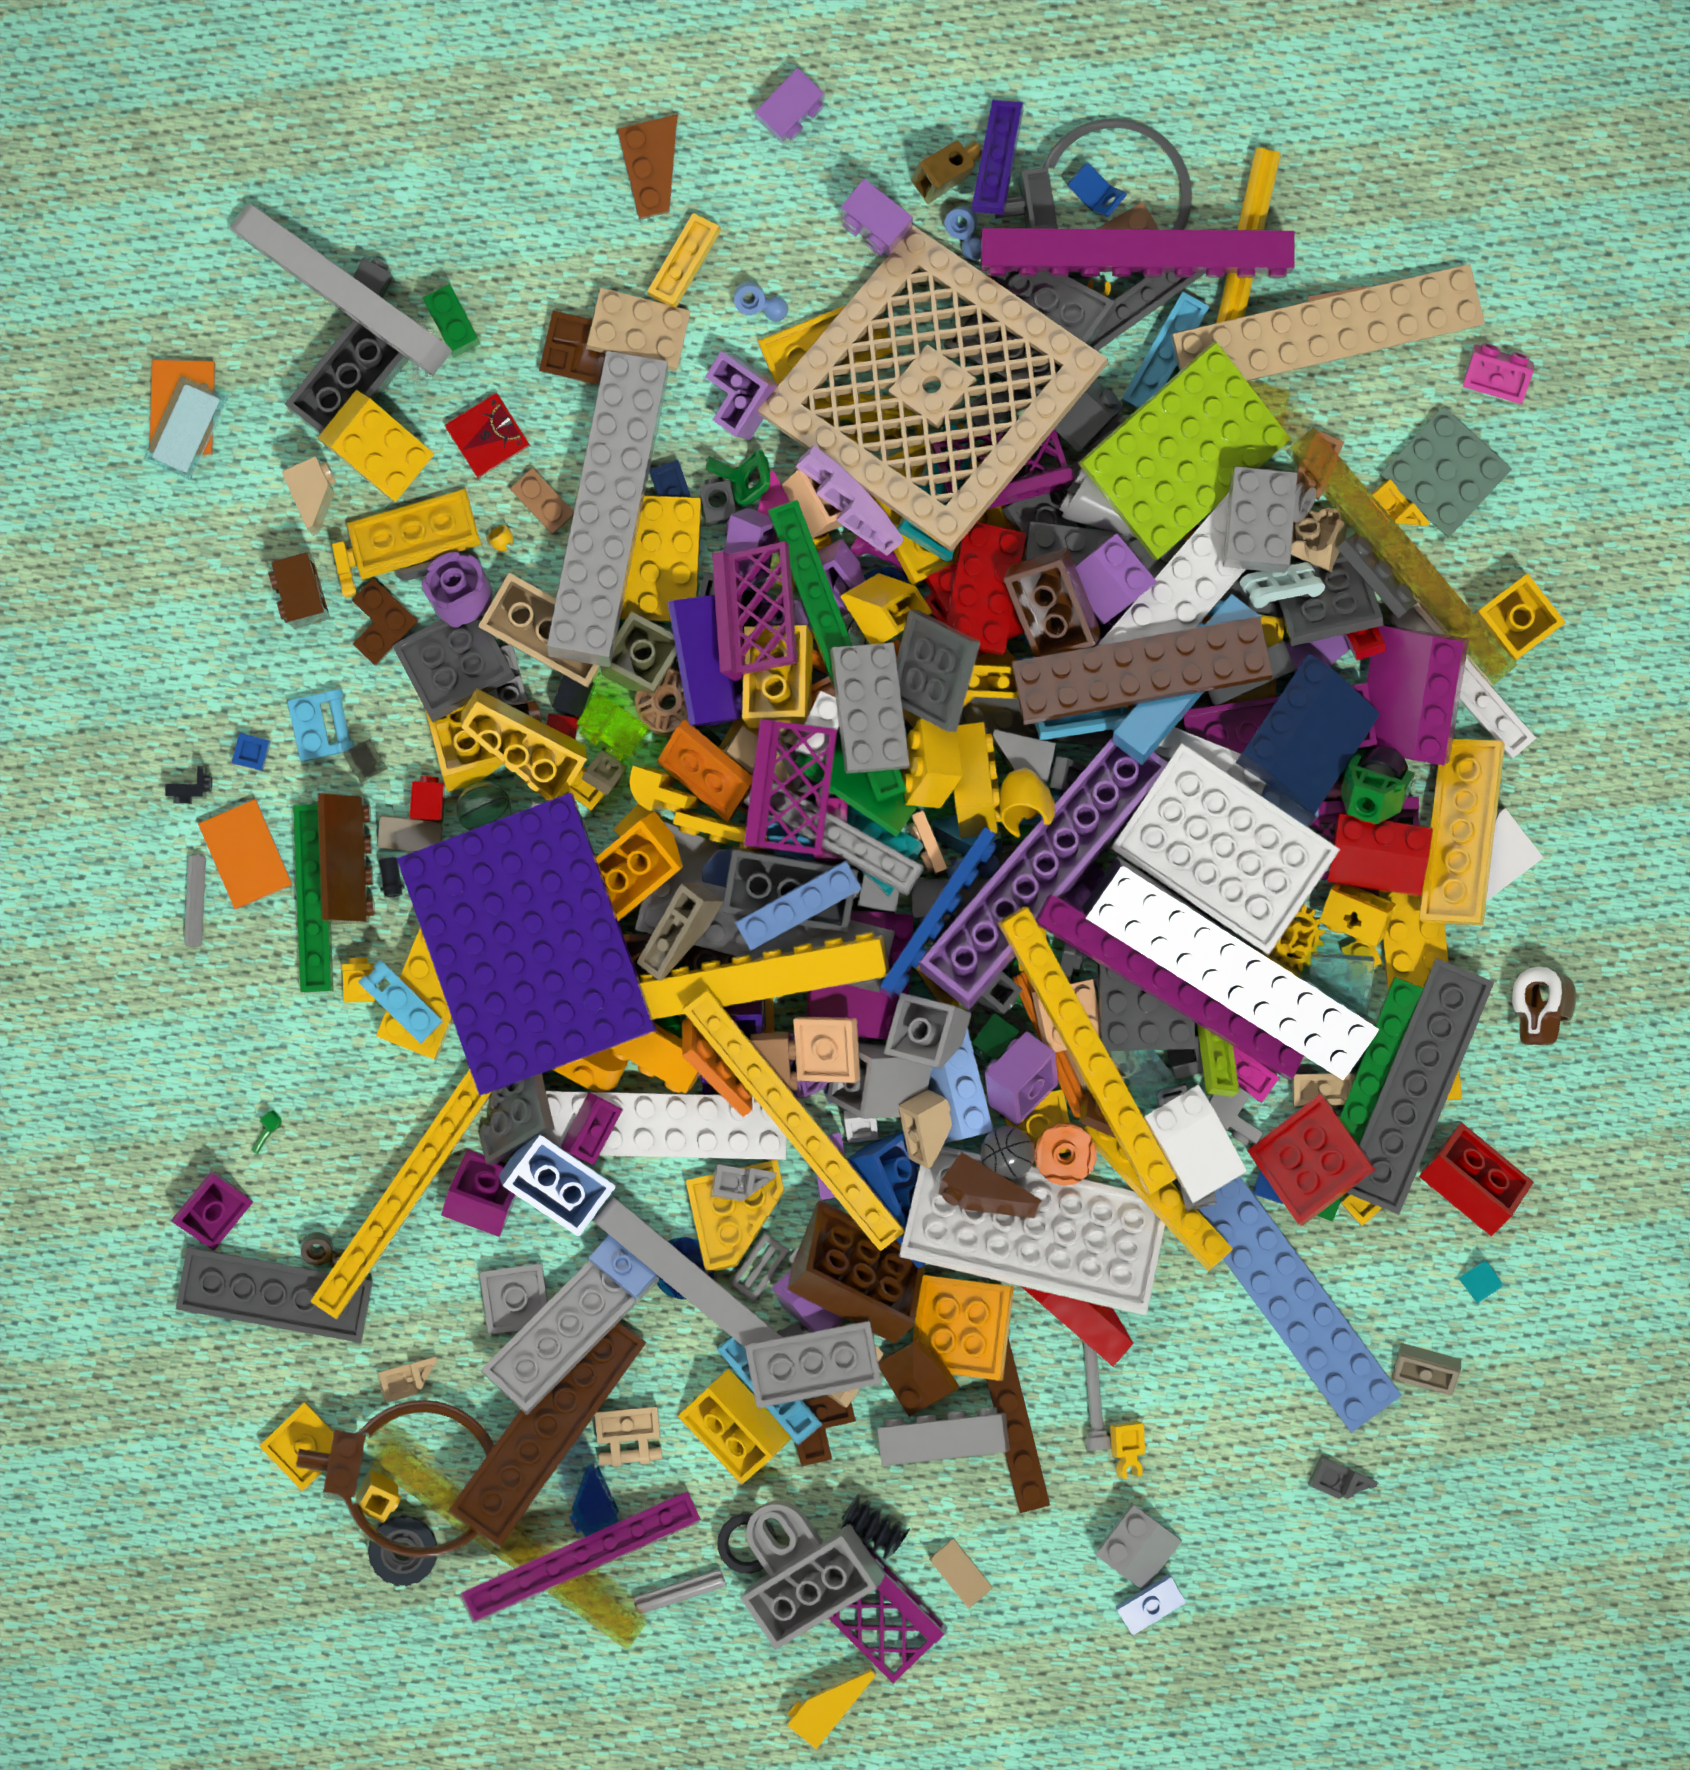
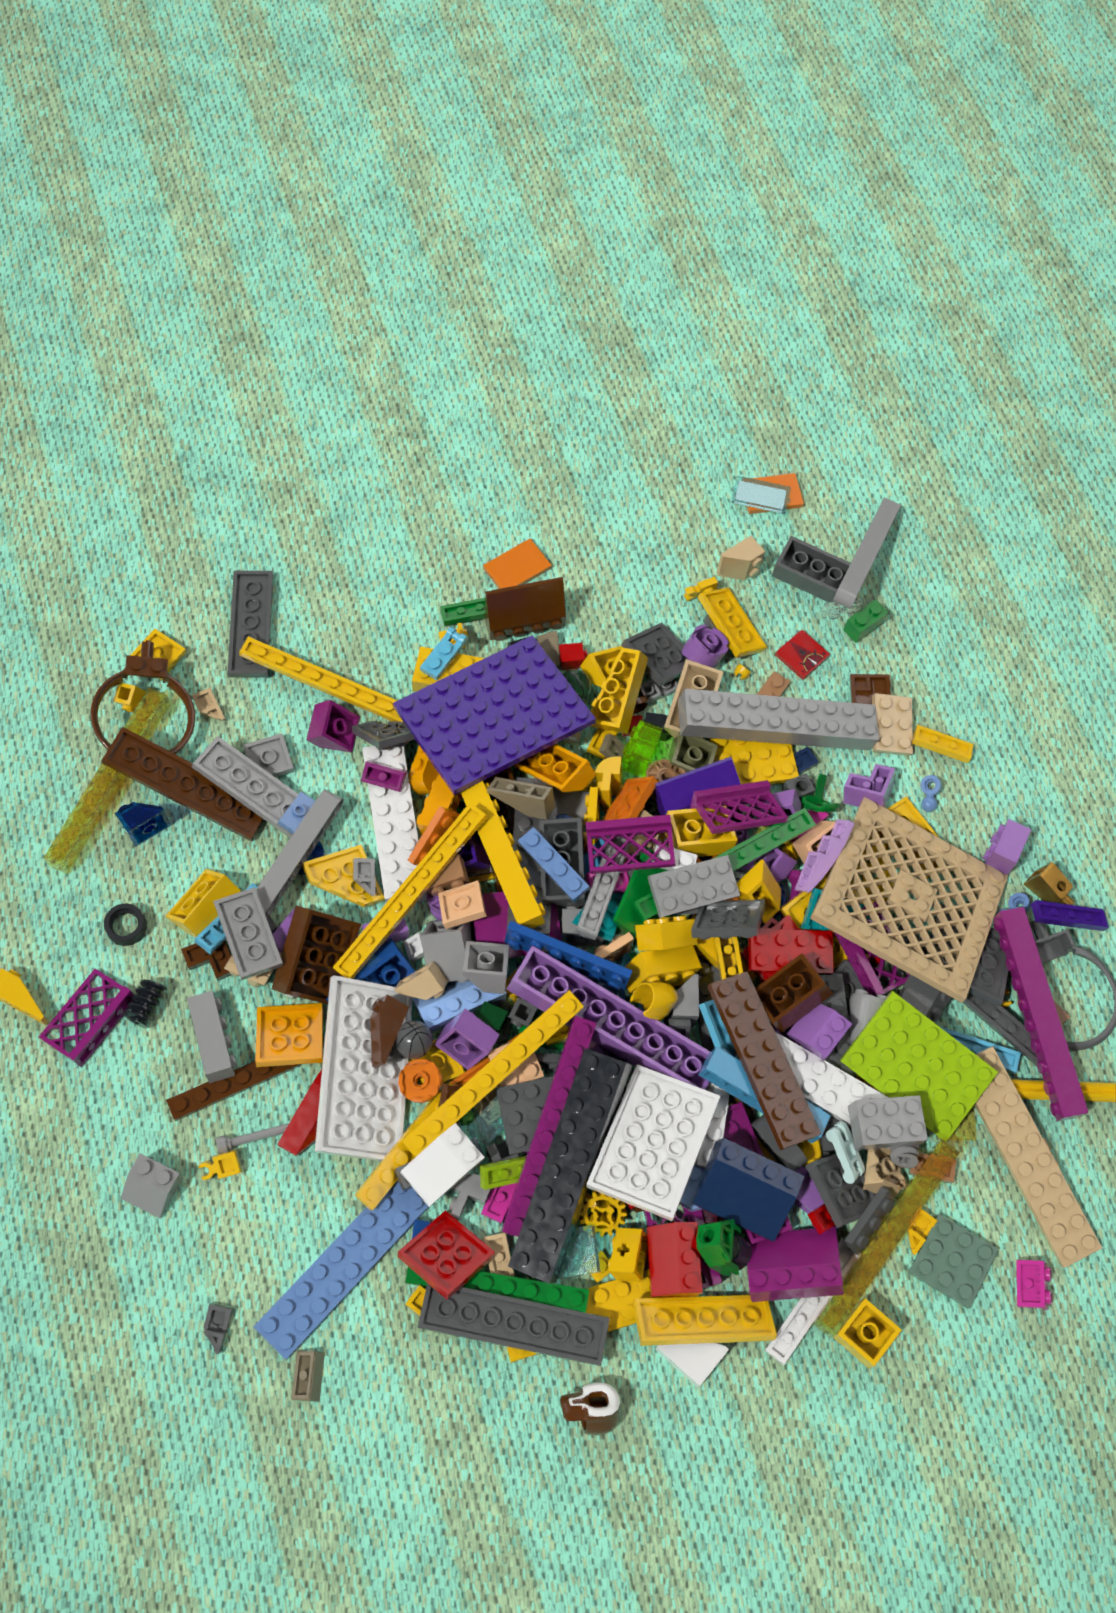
camera: 70 degrees right, 20 degrees down
black bracket [165,766,213,805] -> none
magenta slope [171,1171,253,1251] -> none
light grey axle [184,854,206,947] -> none
blue plate [232,733,271,772] -> none
green hand [252,1110,282,1154] -> none
reddish brown brick [268,552,331,629] -> none
medium azure plate [287,689,355,762] -> none
dark brown plate [301,1232,346,1269] -> none
yellow brick [317,390,435,502] -> none
clear smoke brick [343,739,388,783] -> none
reddish brown plate [352,578,419,666] -> none
dark grey brick [353,258,393,298] -> none
black wheel [368,1515,437,1586] -> none
magenta plate [459,1491,701,1624] -> none
medium blue slope [498,1133,616,1237] -> none
tan plate [595,1406,663,1468] -> none
dark orange wing [618,114,678,220] -> none
light grey axle [634,1569,725,1614] -> none
light grey tile [729,1233,790,1302] -> none
light grey brick [740,1501,885,1650] -> none
medium lavender brick [755,68,825,143] -> none
reddish brown plate [878,1339,960,1417] -> none
tan slope [929,1538,993,1609] -> none
blue bracket [1067,163,1127,217] -> none
plate [1116,1574,1186,1635] -> none
red slope [1419,1122,1534,1237] -> none
teal slope [1458,1260,1504,1304] -> none

